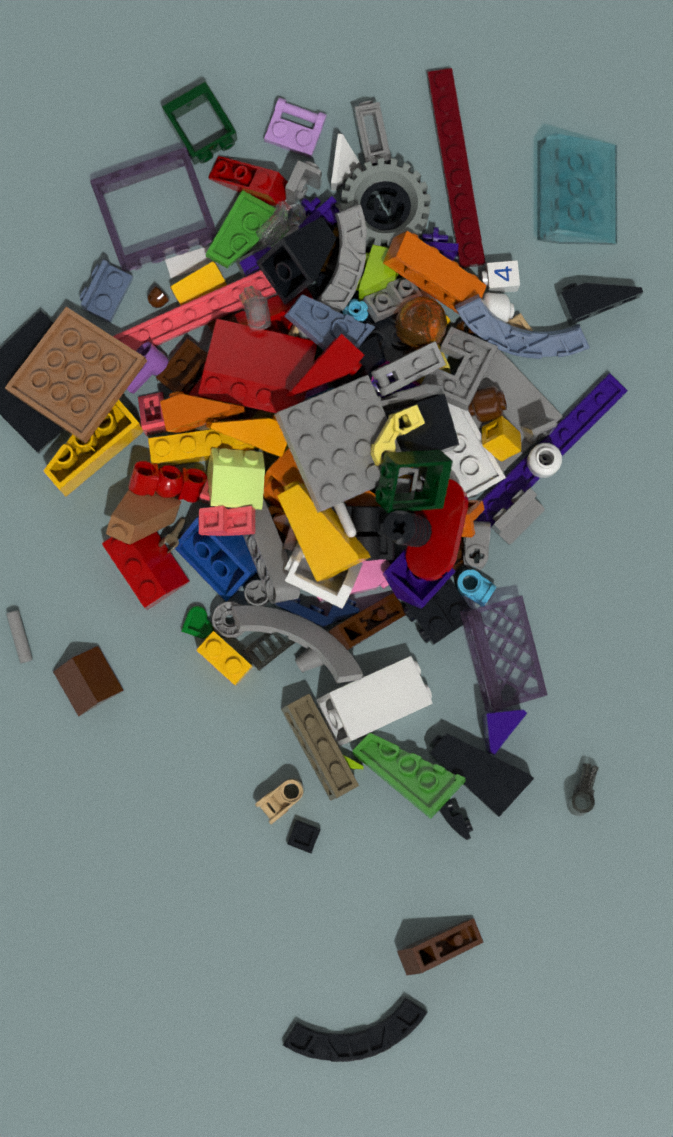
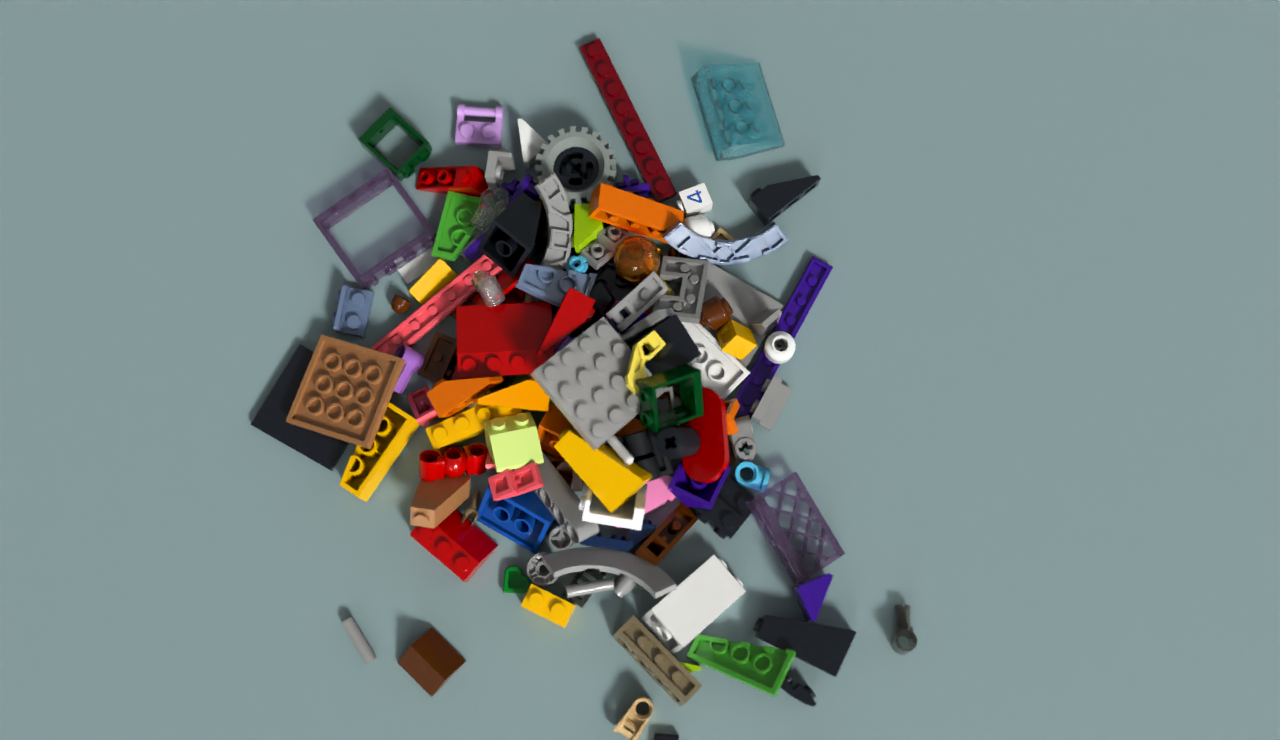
camera: 10 degrees left, 5 degrees down
light grey window [354,101,392,166] -> none
none -> light grey piece [564,577,614,598]

